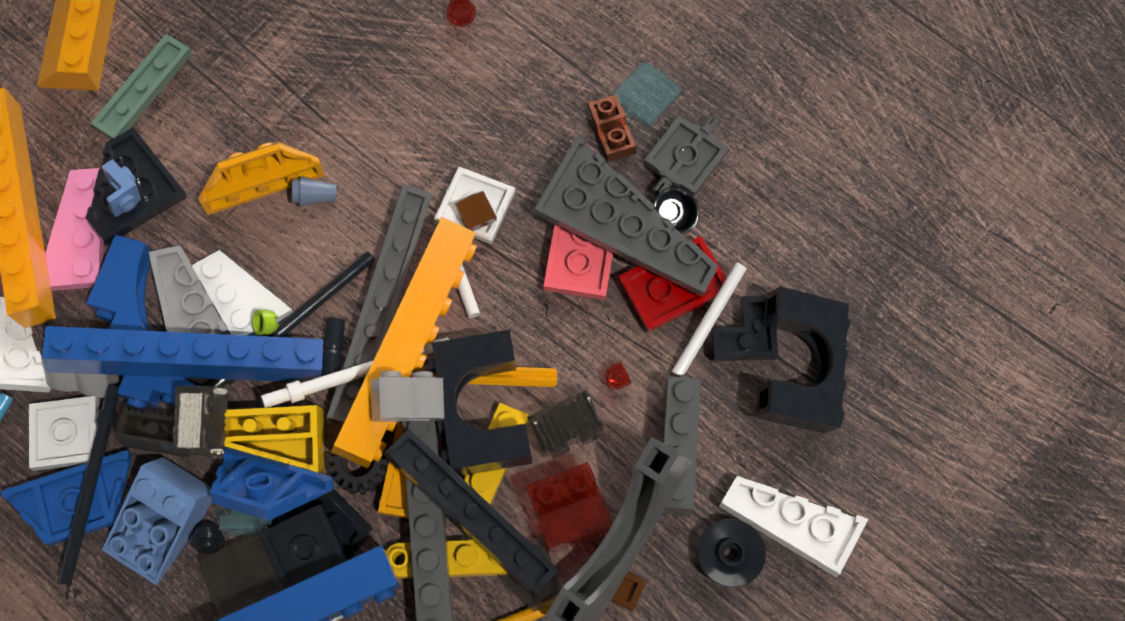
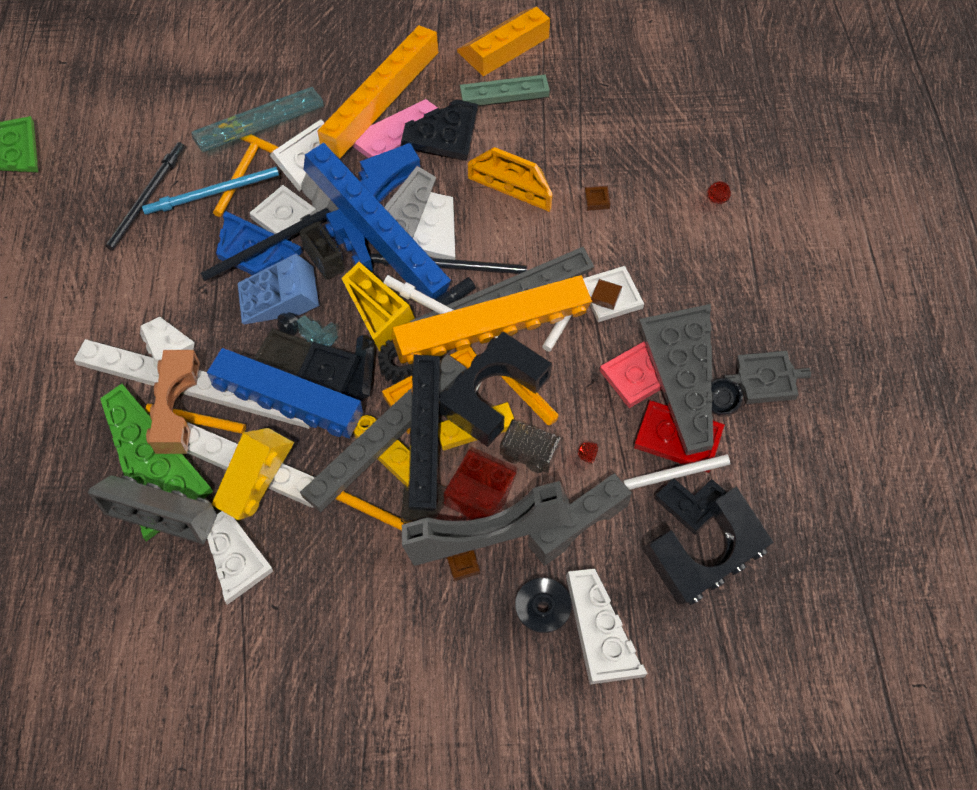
camera: 50 degrees right, 10 degrees down
medium blue bracket [102,159,141,217] -> none
clear smoke brick [172,386,228,456] -> none
blue wing [210,447,334,521] -> none
lime hinge [252,309,279,336] -> none
sand blue cone [292,176,337,207] -> none
light grey brick [371,371,444,422] -> none
copper slope [588,95,636,162] -> none
clear light blue piece [612,61,683,127] -> none
none -> reddish brown tile [584,186,611,211]

